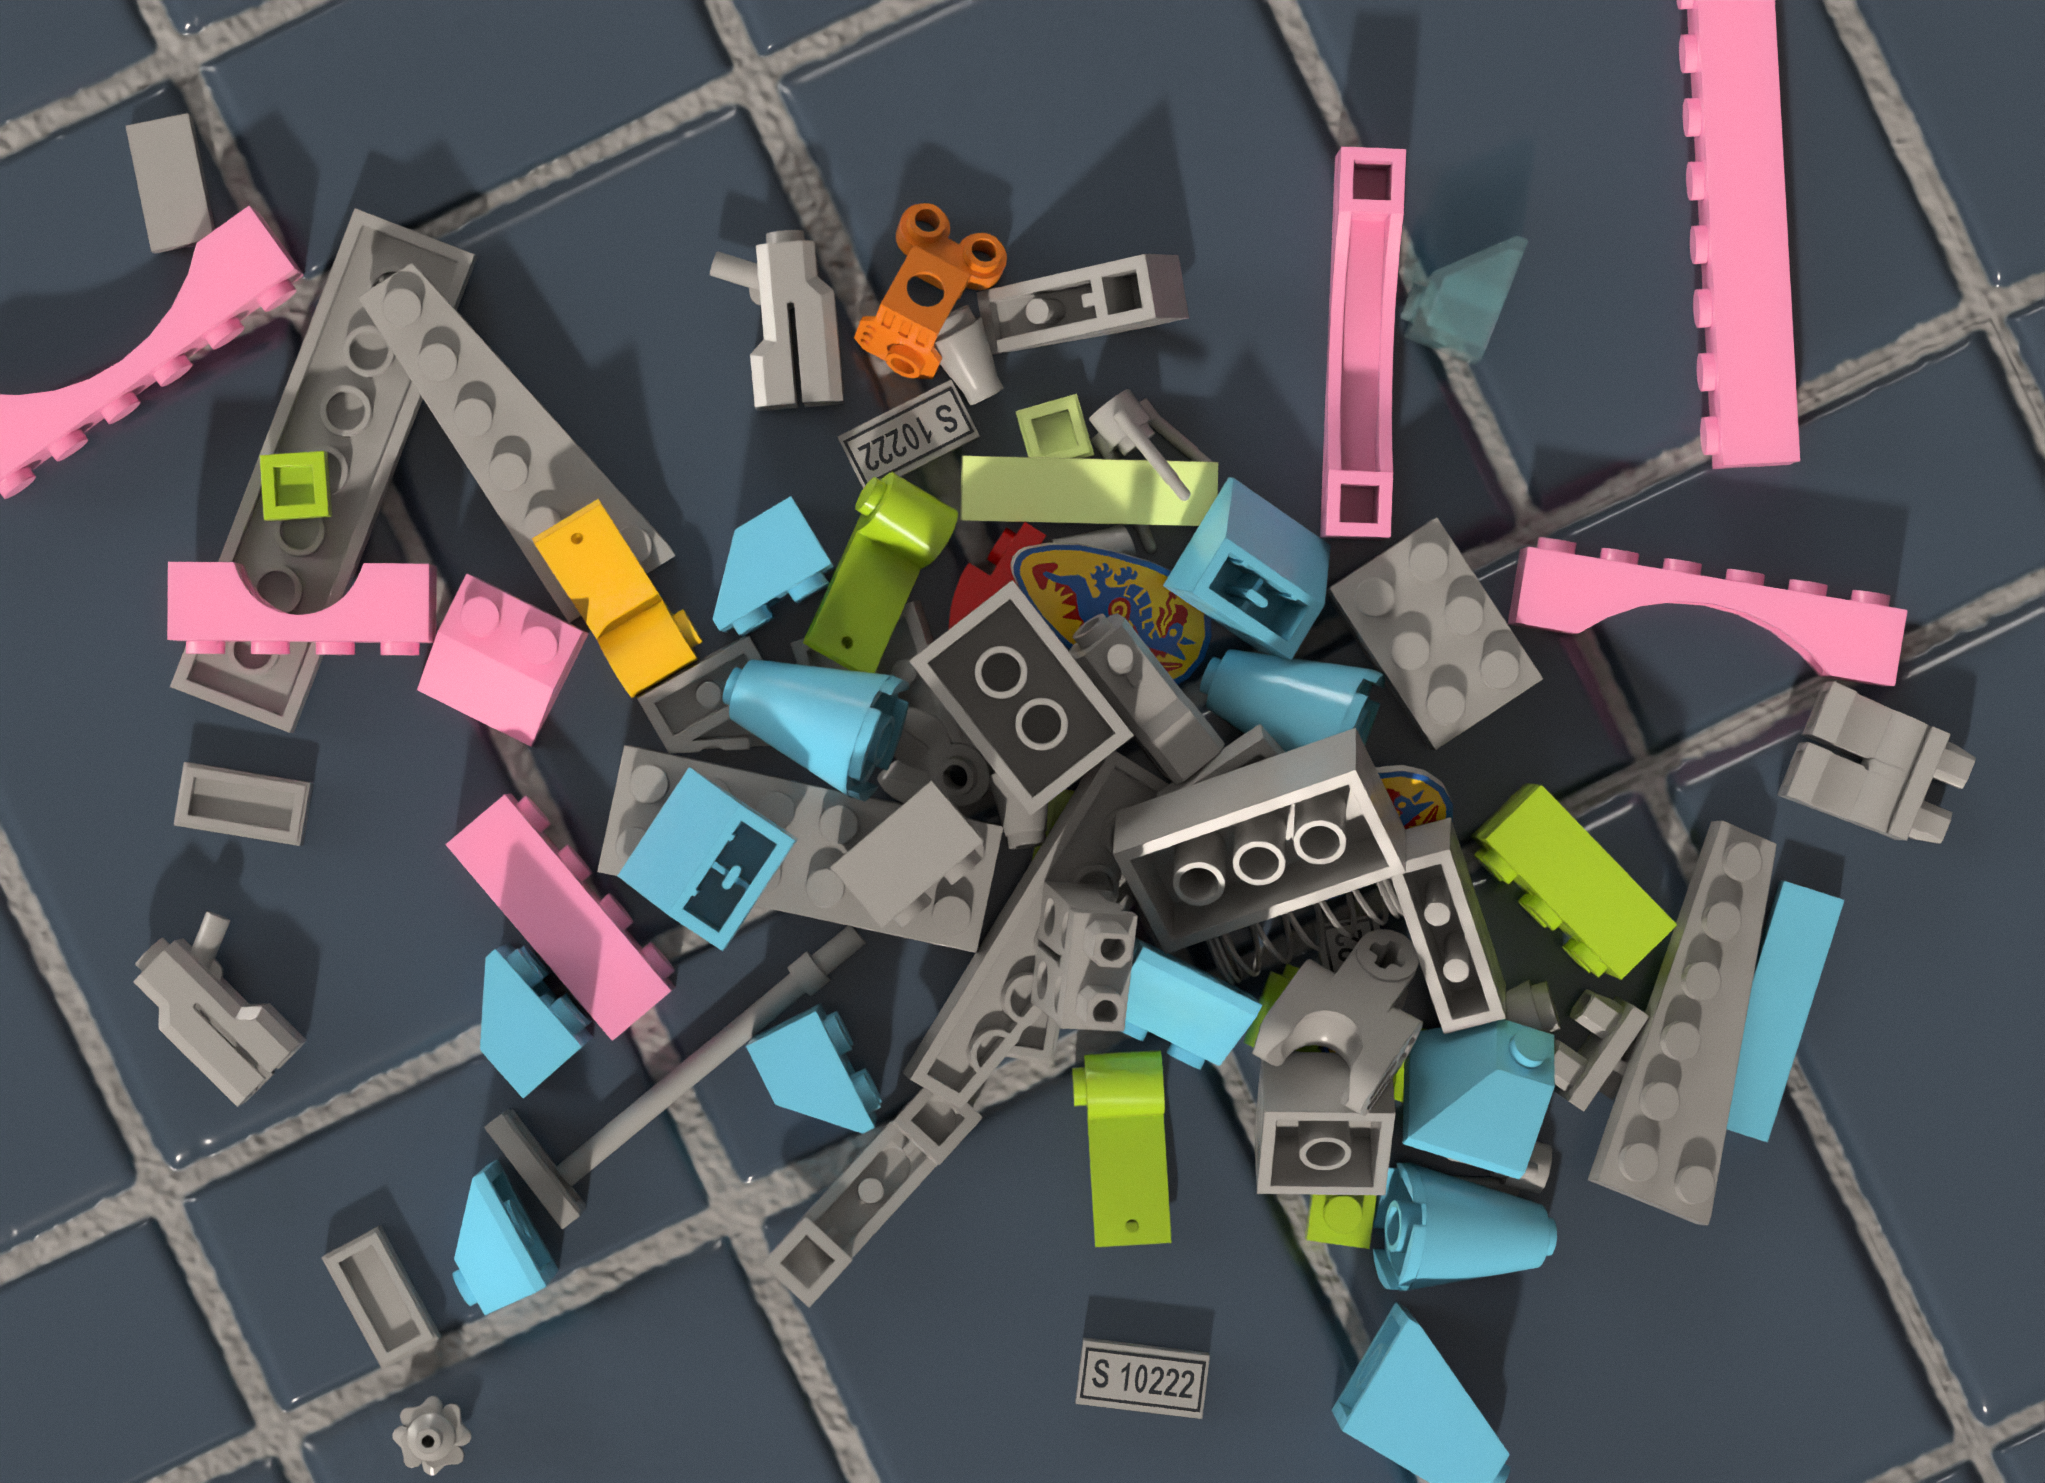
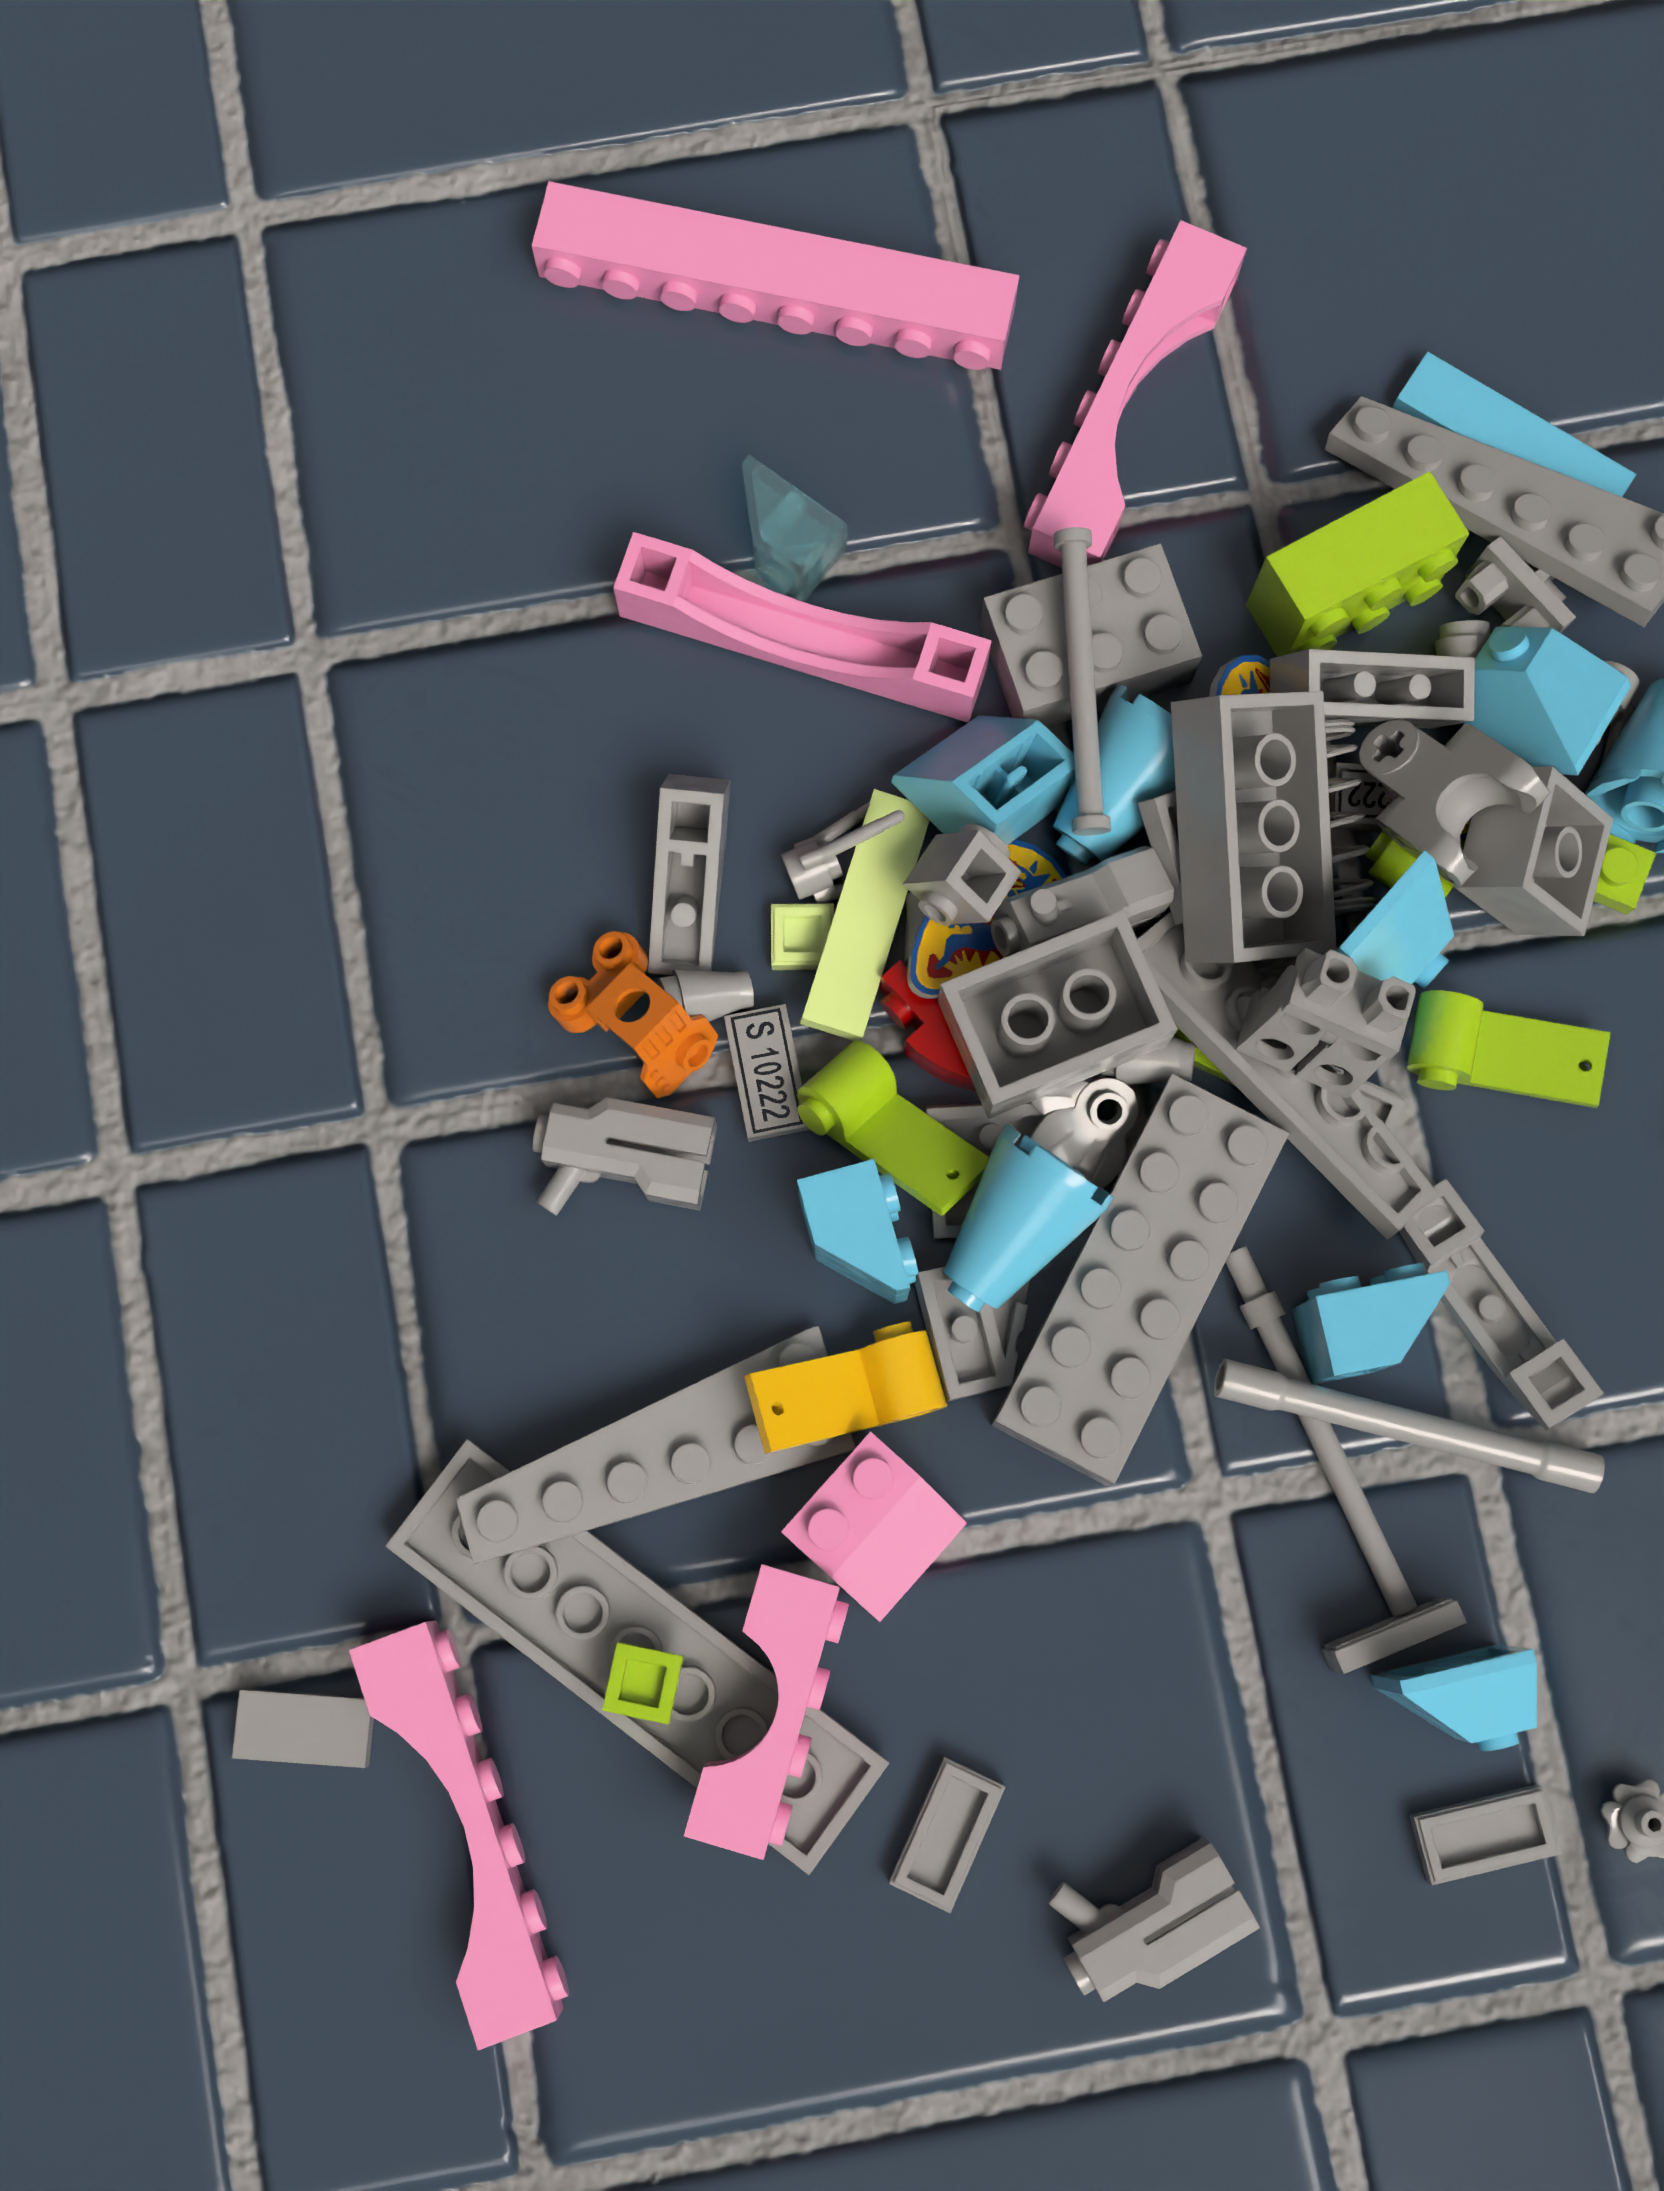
camera: 75 degrees left, 10 degrees down
bright pink brick [445,794,675,1041] -> none
medium azure slope [480,943,593,1098] -> none
medium azure slope [617,767,798,951] -> none
light grey brick [830,779,984,928] -> none
light grey hips [1777,681,1976,844] -> none
none -> light grey brick [903,824,1022,926]
none -> light grey bar [1053,527,1111,836]
none -> light grey piece [1214,1358,1605,1493]

